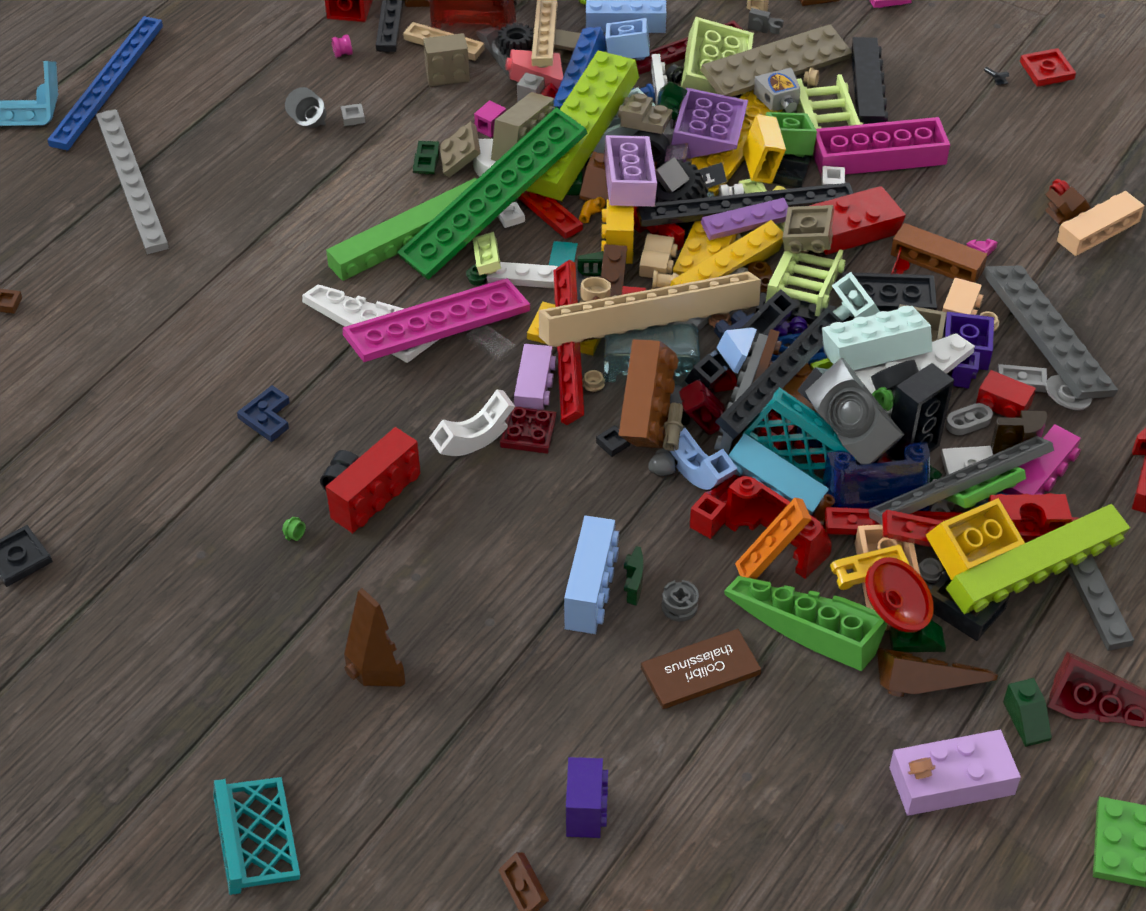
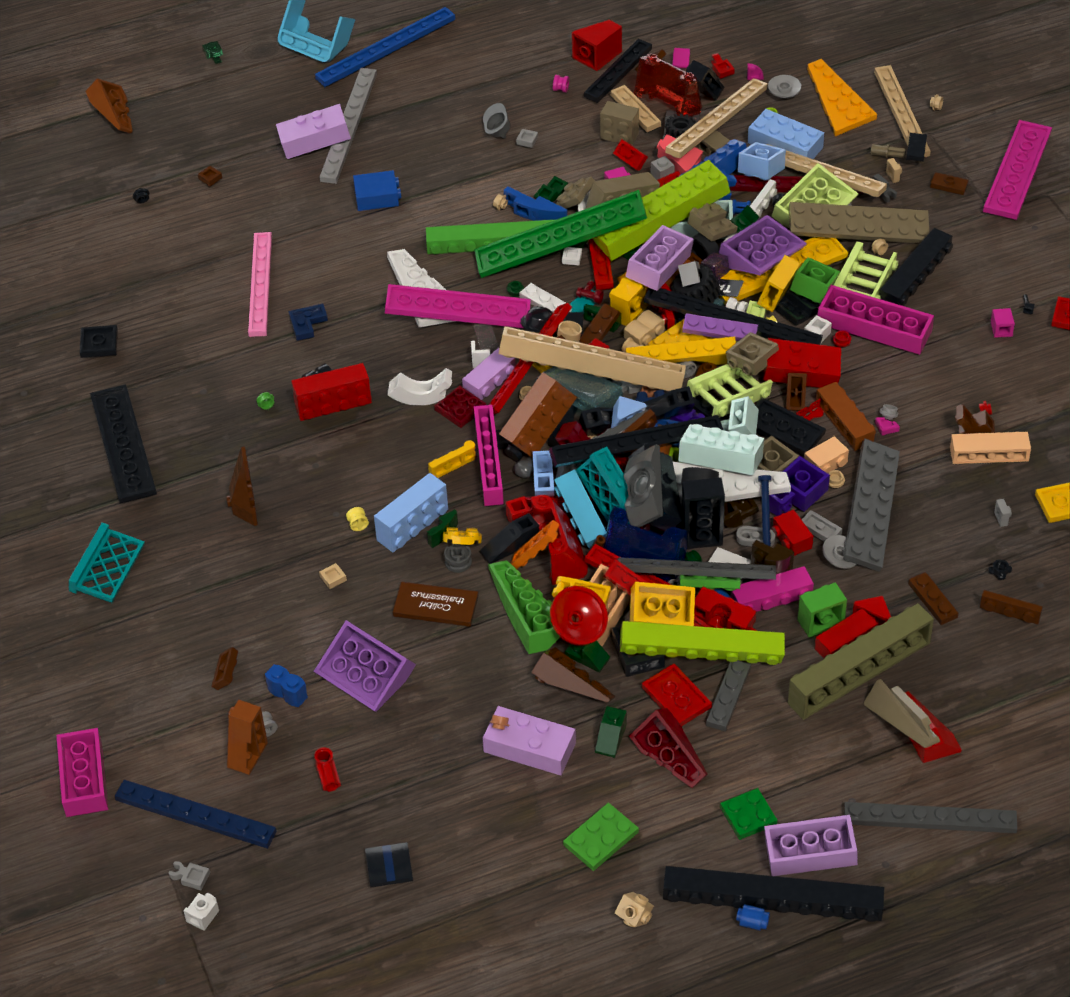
camera: 35 degrees right, 0 degrees up
yellowish green plate [473,232,501,275] -> none
dark purple brick [566,757,608,838] -> none
dark tan axle [663,402,683,451] -> none
light grey torso [754,68,800,113] -> none
bright green plate [872,387,894,411] -> none
none -> black plate [90,384,157,504]
none -> bright pink tile [248,232,272,337]
none -> blue brick [265,664,308,707]
none -> lavender brick [276,104,351,159]
none -> medium lavender slope [314,620,416,712]
none -> tan plate [319,563,347,589]
none -> light yellow wheel [346,507,369,531]
none -> blue brick [353,170,401,211]
none -> yellow plate [428,440,476,478]
none -> yellow plate [443,527,482,545]
none -> white panel [471,341,490,368]
none -> dark pink brick [474,405,504,506]
none -> black slope [480,513,540,564]
none -> tan plate [493,194,508,211]
none -> blue slope [504,187,568,221]
none -> black tile [504,444,523,462]
none -> black piece [521,306,558,333]
none -> dark red piece [576,281,604,304]
none -> red plate [613,139,648,171]
none -> red plate [642,663,712,727]
none -> dark blue bar [758,475,772,547]
none -> tan plate [766,144,887,197]
none -> reddish brown slope [786,373,807,411]
none -> bright green brick [798,582,847,637]
none -> red plate [833,330,851,347]
none -> light grey plate [880,404,898,420]
none -> dark pink brick [991,308,1015,338]

